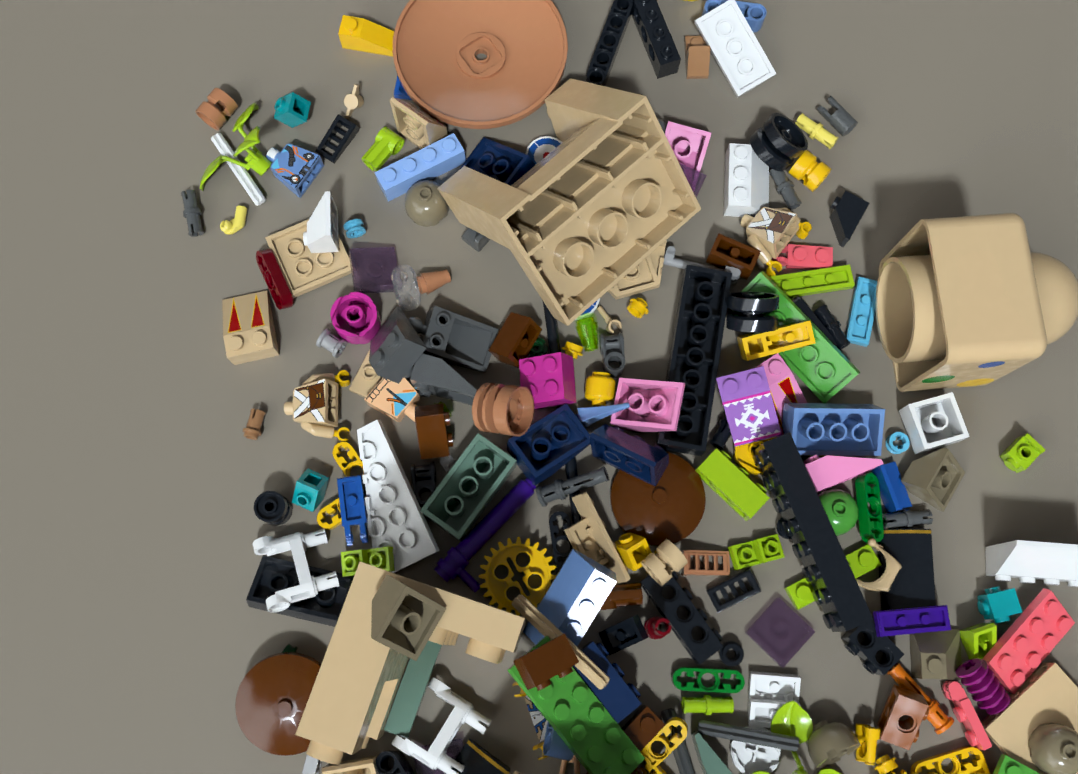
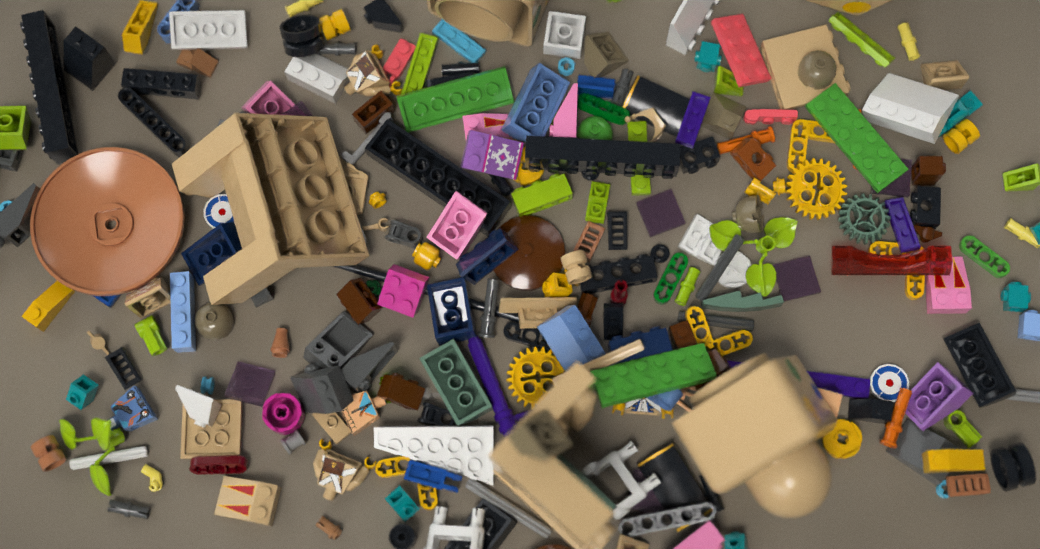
camera: 60 degrees left, 0 degrees up
lime slope [341,547,395,577] -> none
clear plate [391,264,421,311] -> none
nougat wheel [472,382,534,437] -> none
reddish brown brick [513,633,579,691] -> none
yellow plate [562,341,584,359] -> none
clear neon green cone [575,317,598,352] -> none
medium blue piece [575,403,630,427] -> none
black wheel [726,291,779,332] -> none
yellow slope [737,320,815,361] -> none
magenta piece [955,658,1010,715] -> none

